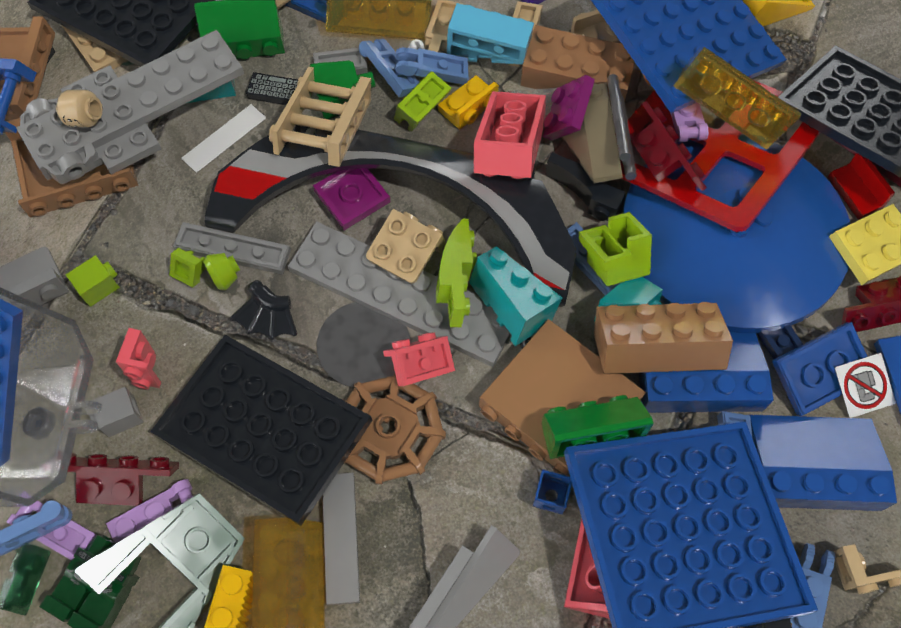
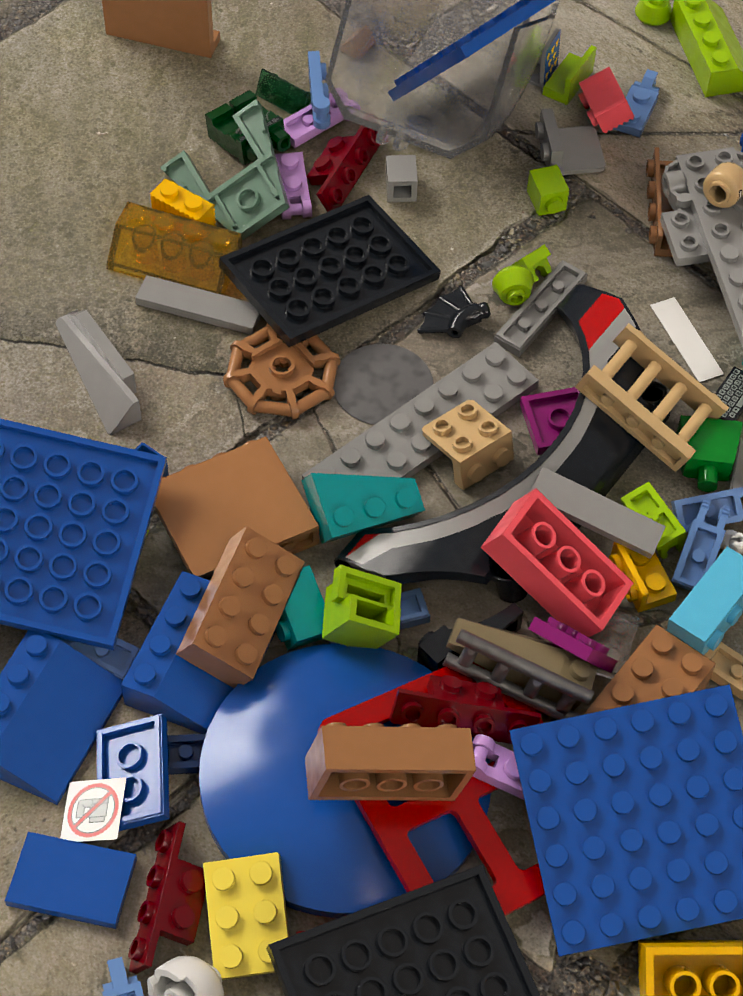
camera: 110 degrees right, 10 degrees down
coral bracket [116,328,161,390] -> none
coral bracket [383,332,455,386] -> none
lime slope [436,218,477,328] -> none
green slope [541,395,654,459] -> none
clear yellow slope [673,47,801,150] -> none
none -> medium nougat brick [305,722,476,801]
none -> light grey tile [530,467,666,559]

